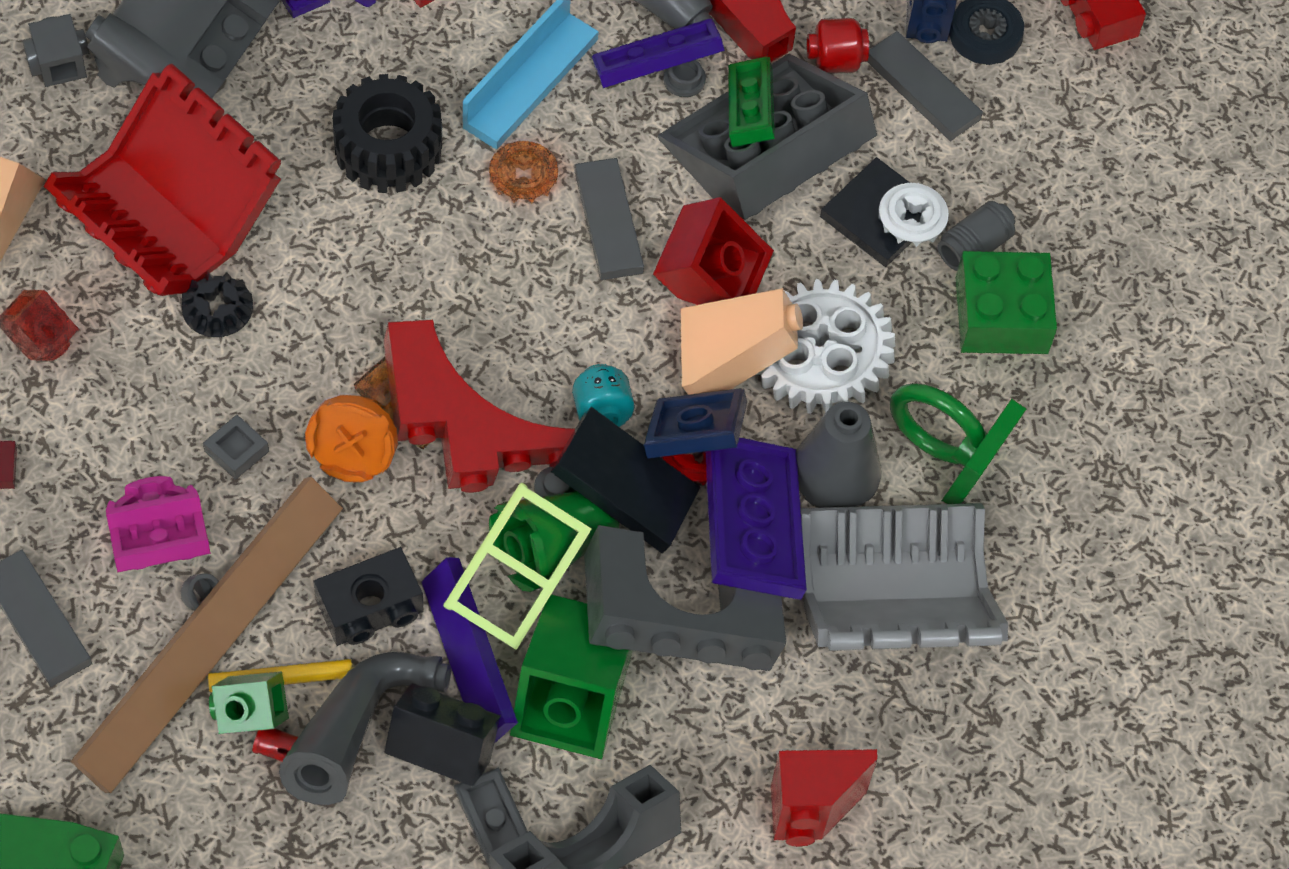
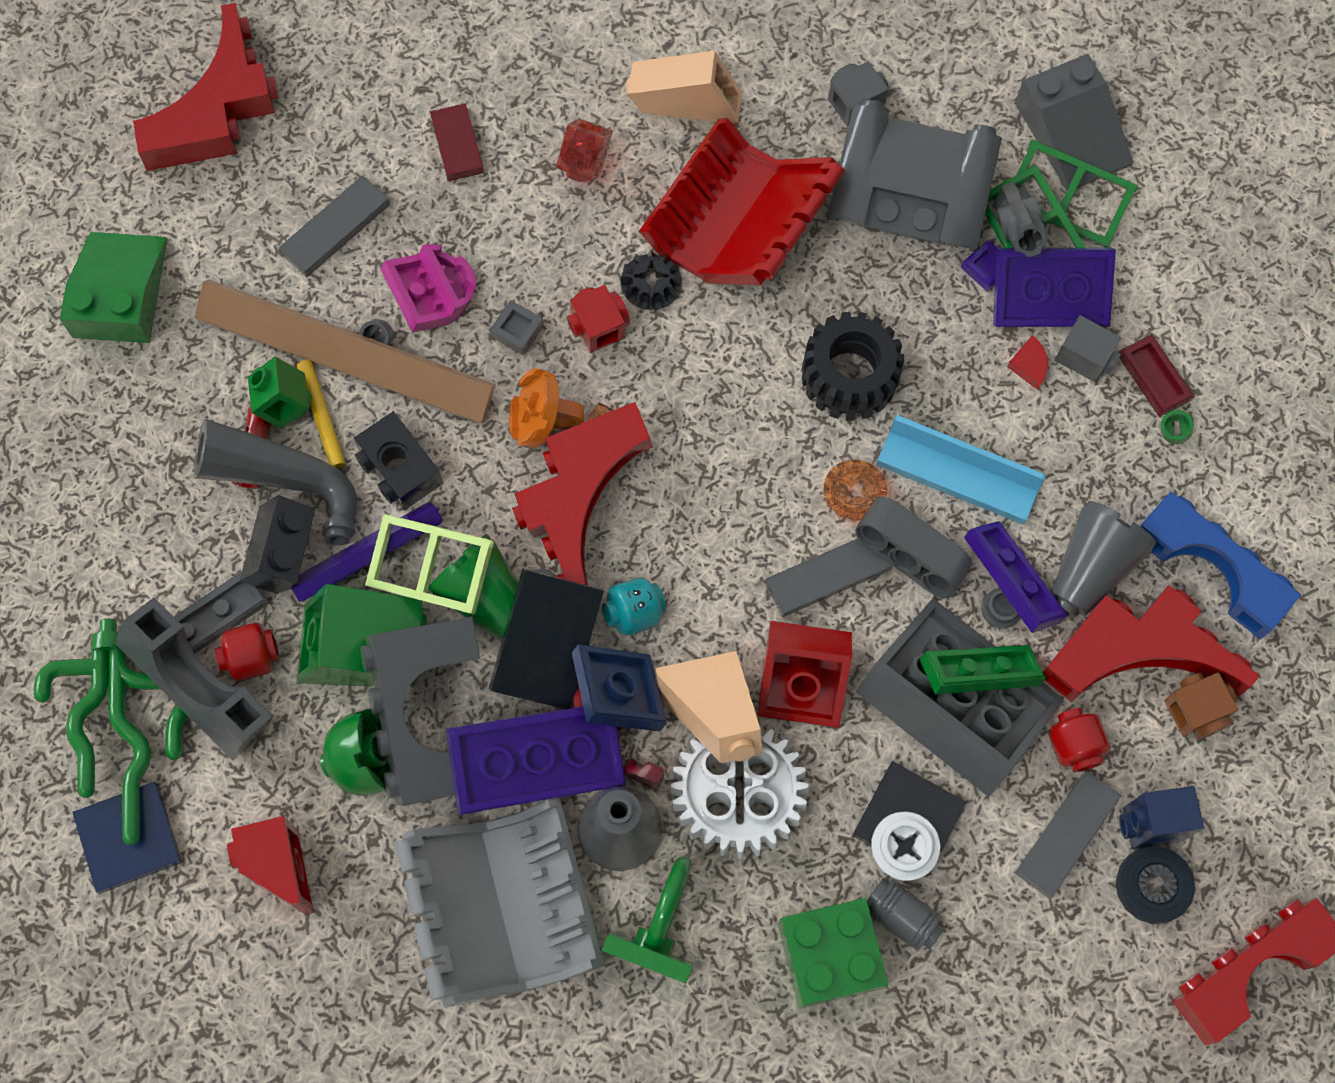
camera: 80 degrees right, 10 degrees up
none -> red head [214,622,280,682]
none -> green cylinder [320,708,390,796]
none -> red brick [566,285,630,353]
none -> dark red tile [623,758,664,791]
none -> dark grey beam [855,496,972,598]

